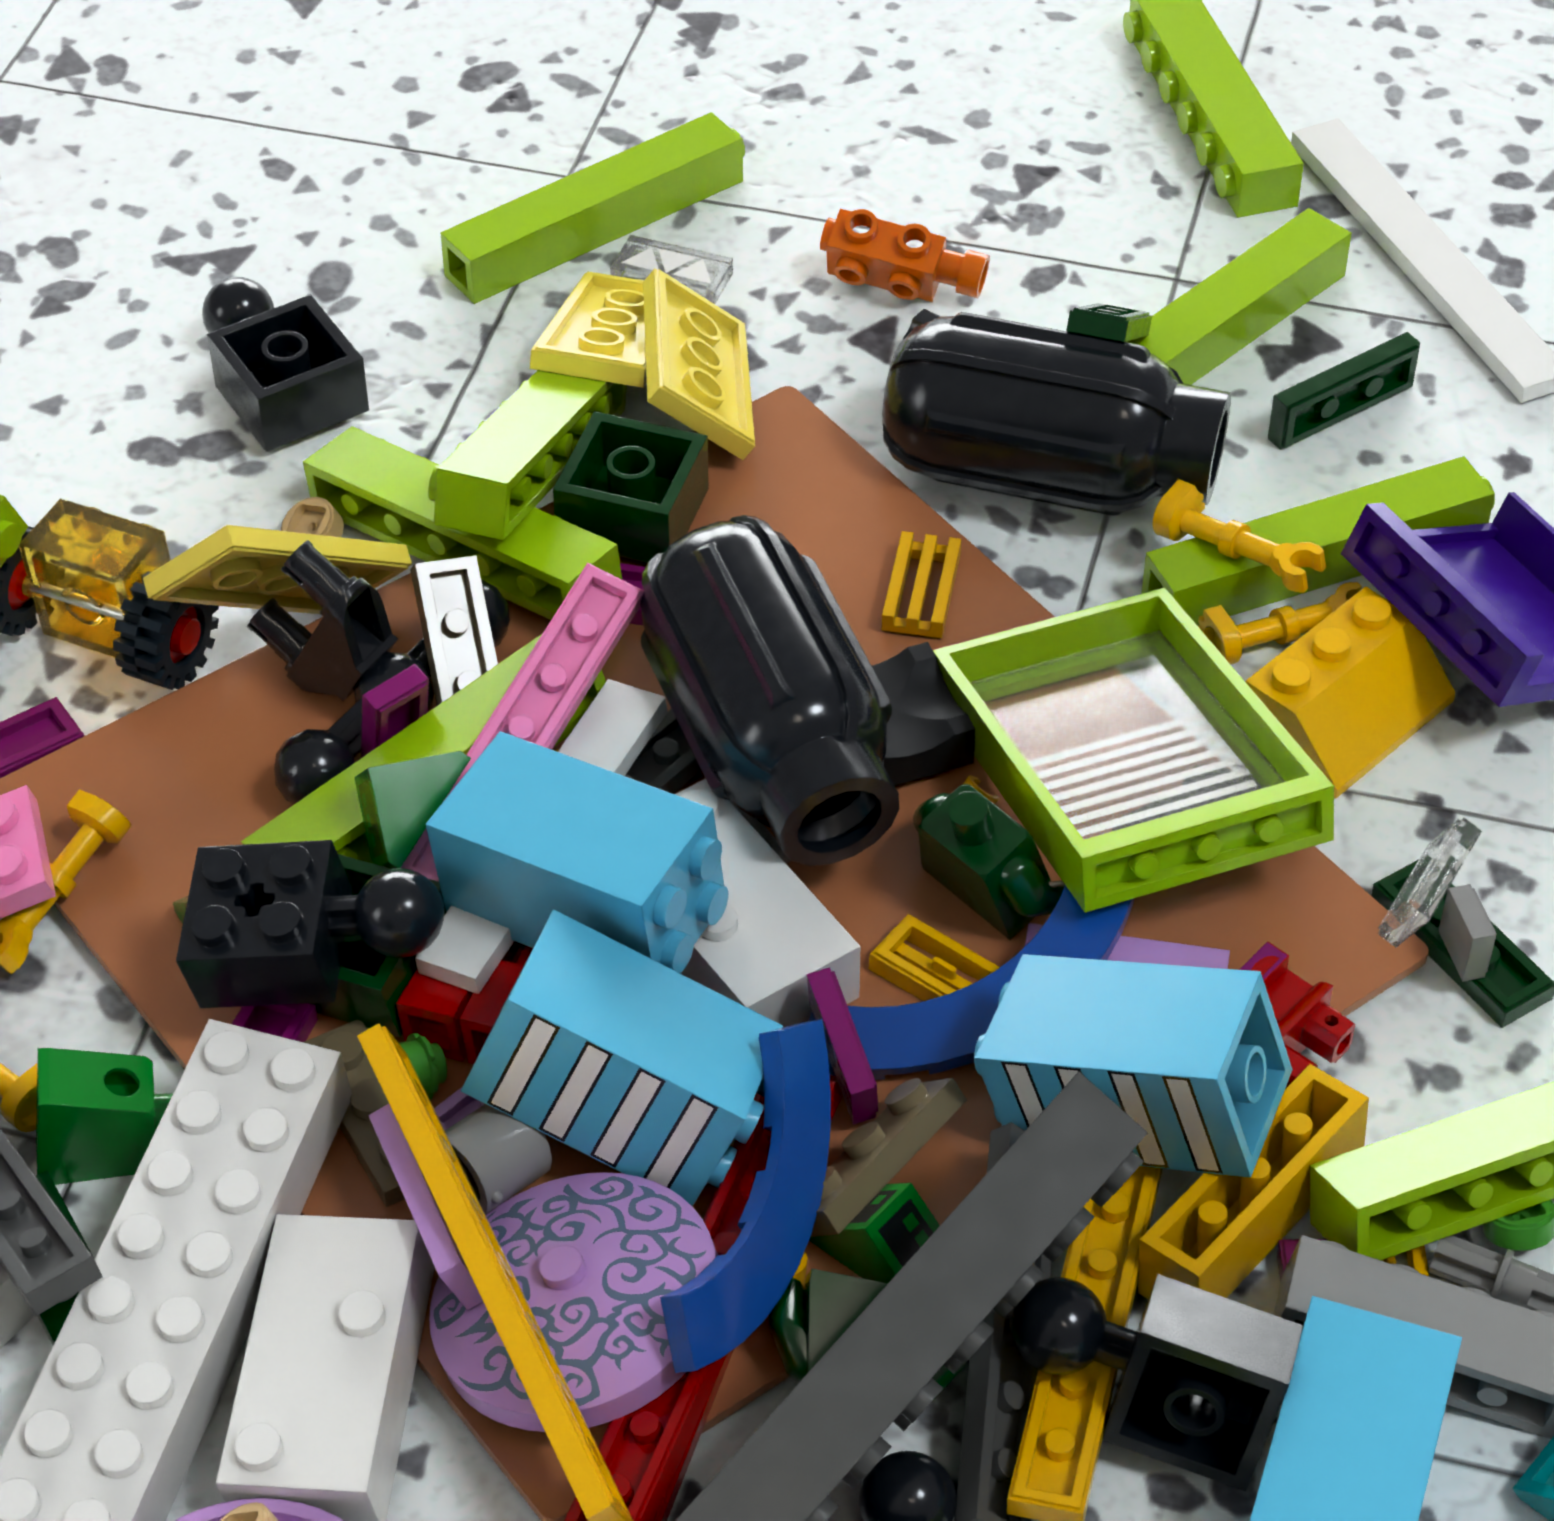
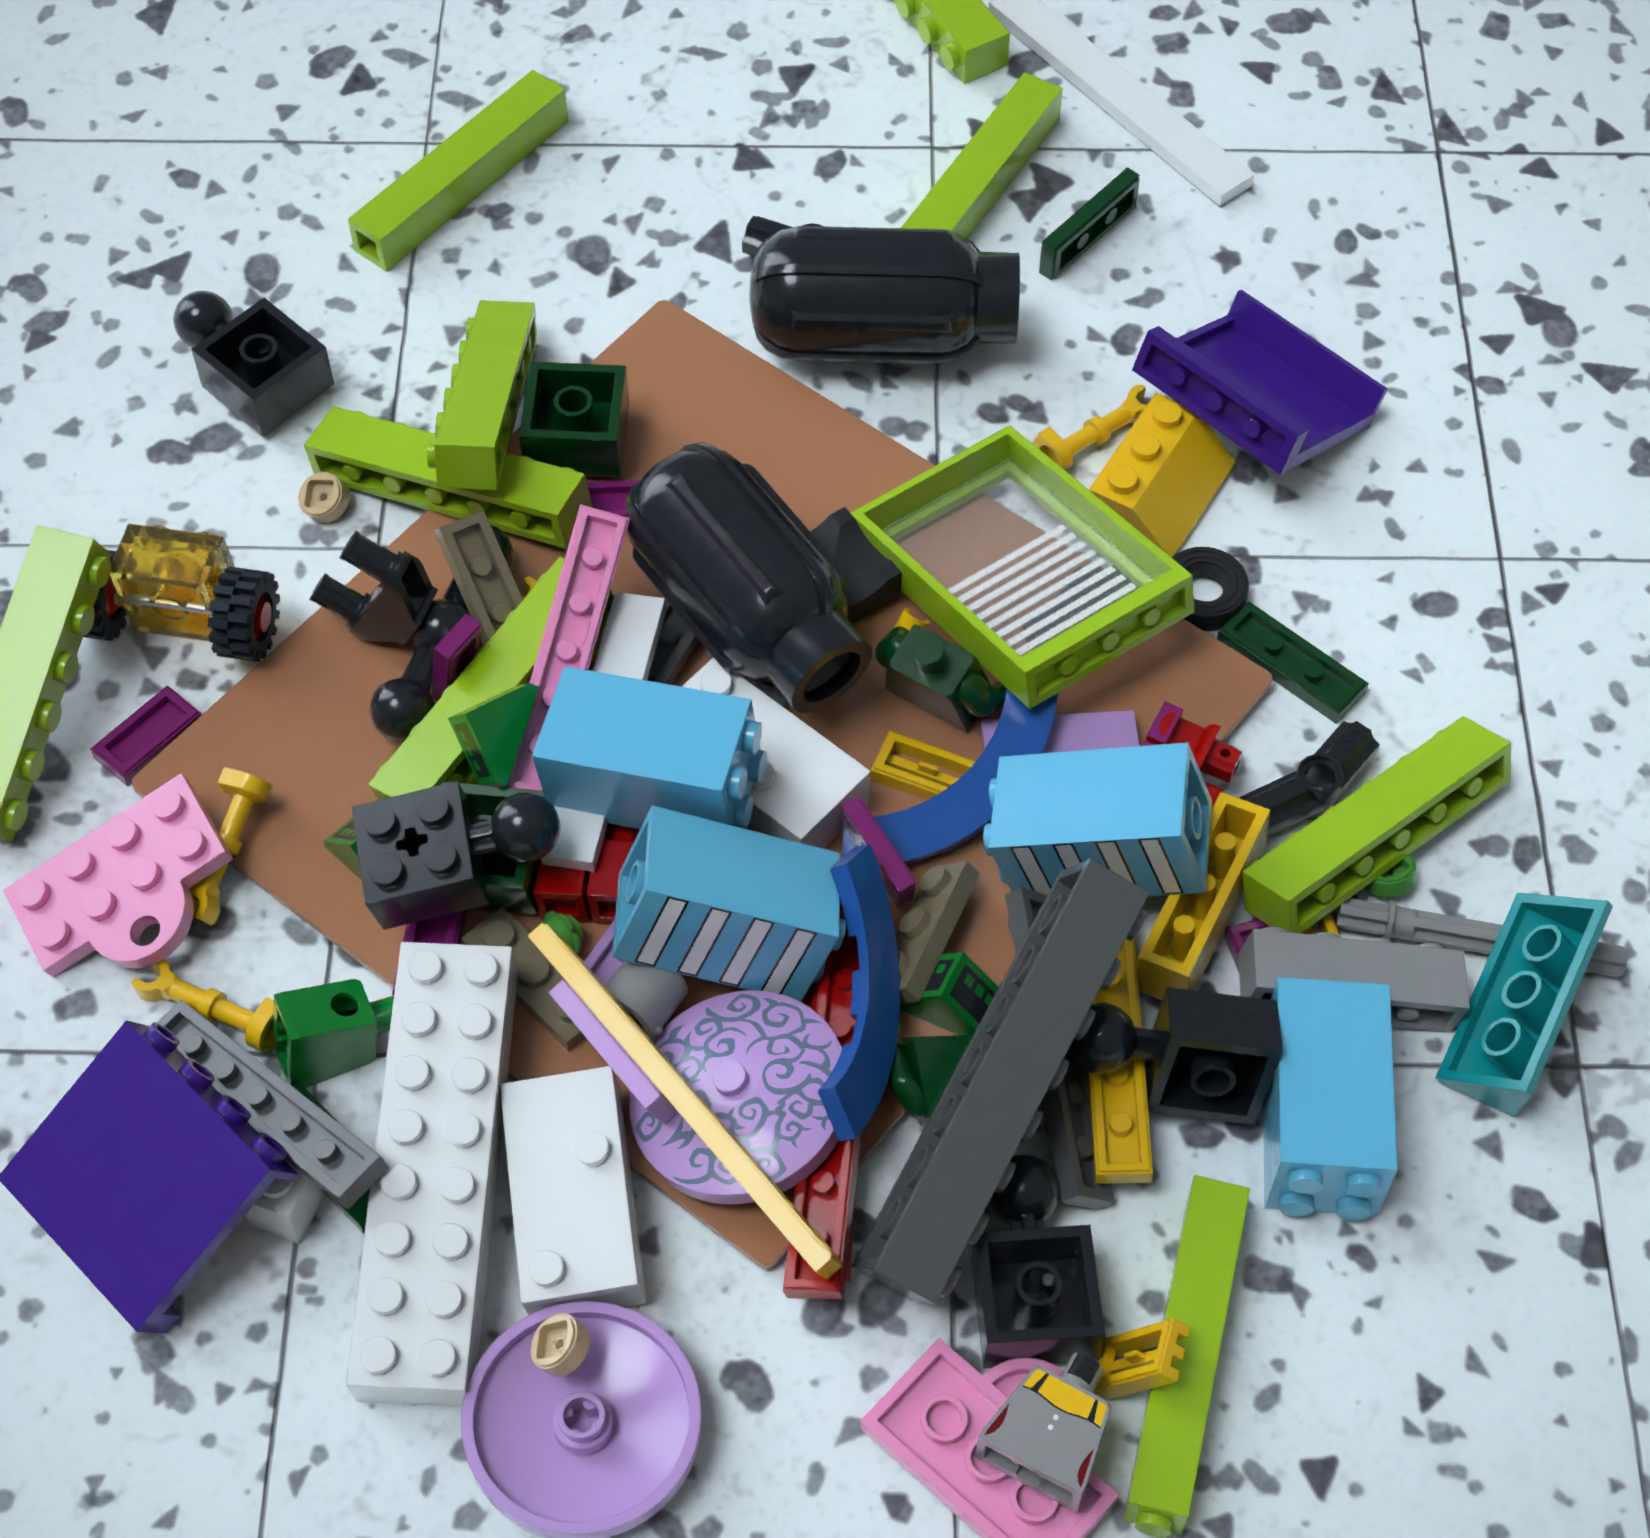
camera: 15 degrees left, 10 degrees up
light yellow tile [143,525,412,614] -> none
light yellow tile [530,271,647,388] -> none
clear tile [610,235,733,304] -> none
light yellow tile [643,268,755,460] -> none
orange brick [820,208,990,302] -> none
yellow tile [881,531,961,638] -> none
dark green tile [1066,303,1152,342] -> none
lime brick [1141,456,1495,626] -> none
yellow piece [1152,479,1326,593] -> none
clear tile [1378,817,1482,948] -> none
light grey tile [1438,884,1497,982] -> none
none -> black tyre [1172,547,1249,631]
none -> black piece [1240,721,1380,837]

